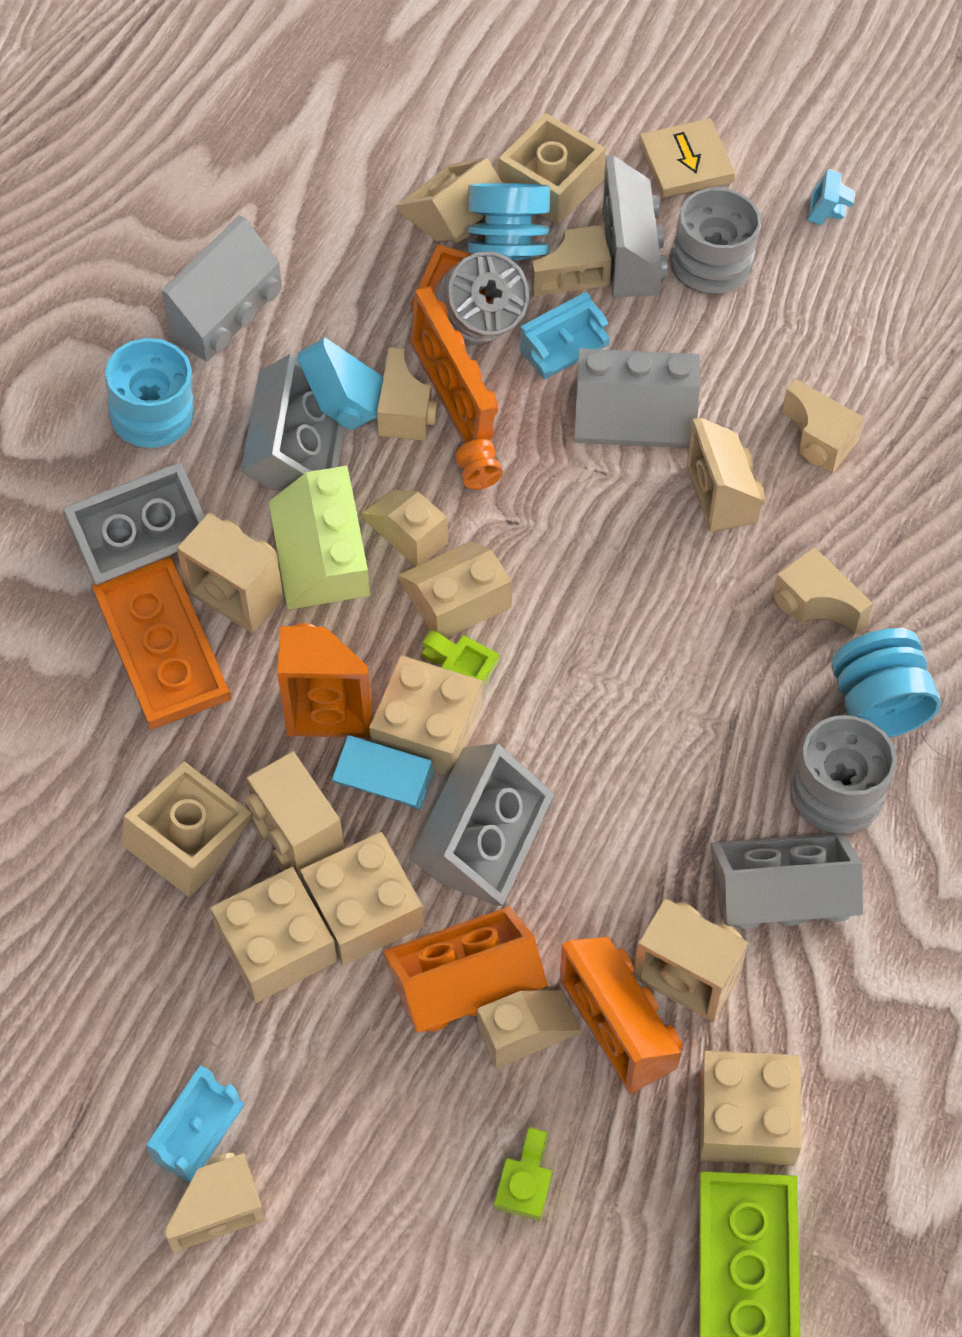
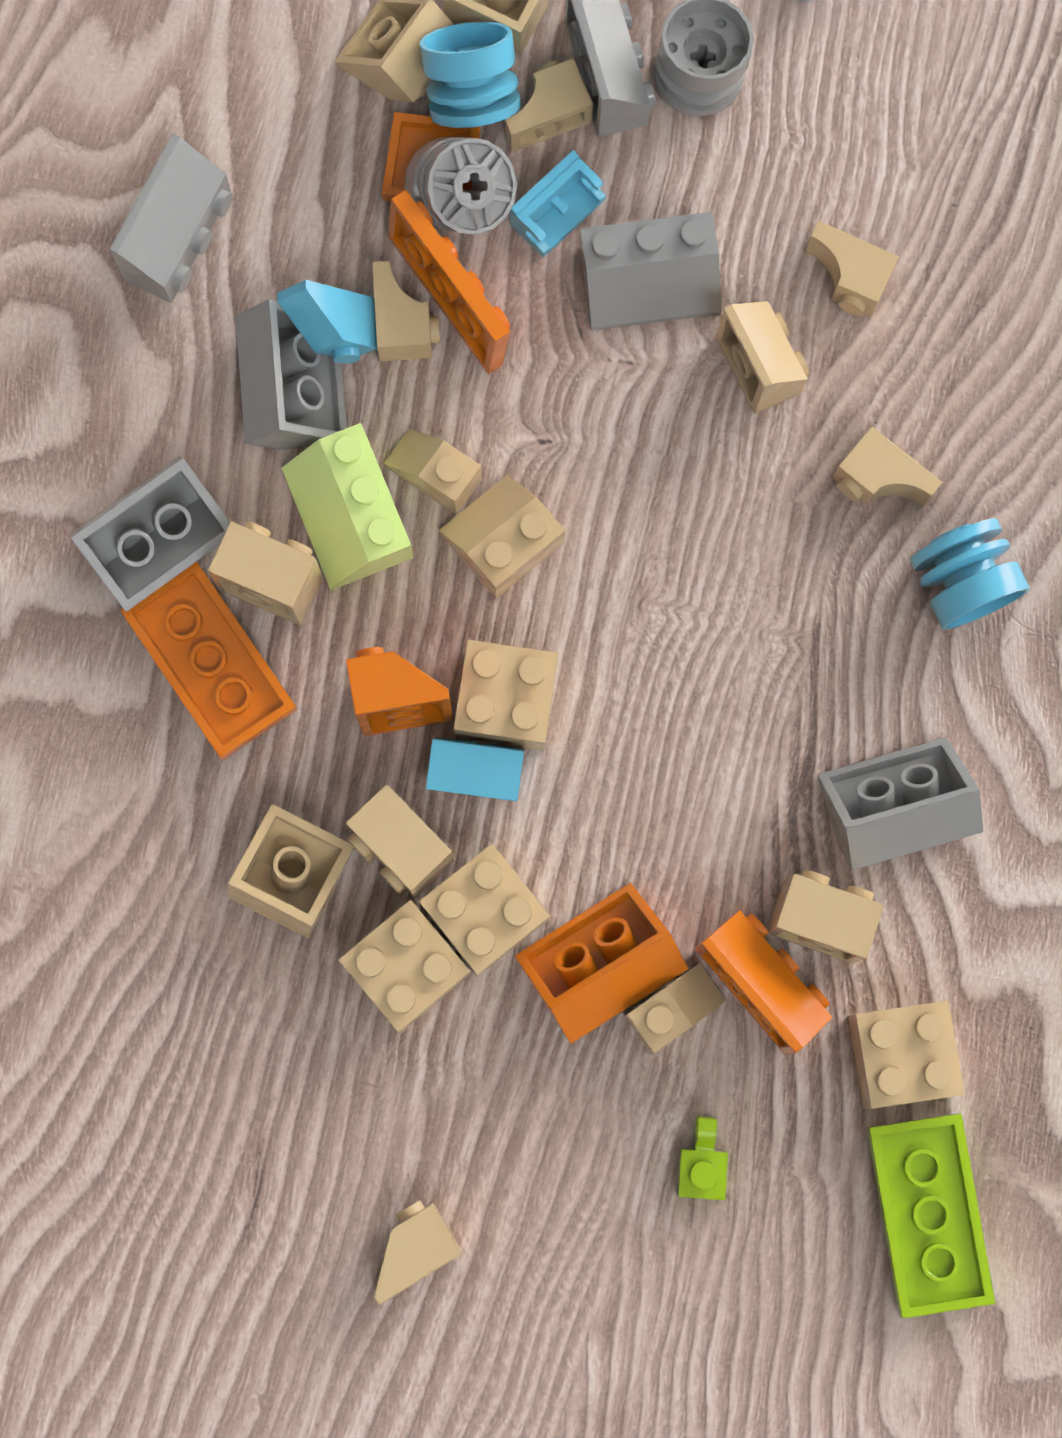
camera: 15 degrees left, 20 degrees up
medium azure wheel [105,338,194,448] -> none
medium azure hinge [146,1065,245,1183] -> none
light grey slope [409,743,554,906] -> none
lime plate [421,630,500,686] -> none
orange wheel [455,439,503,490] -> none
light grey wheel [791,715,897,834] -> none

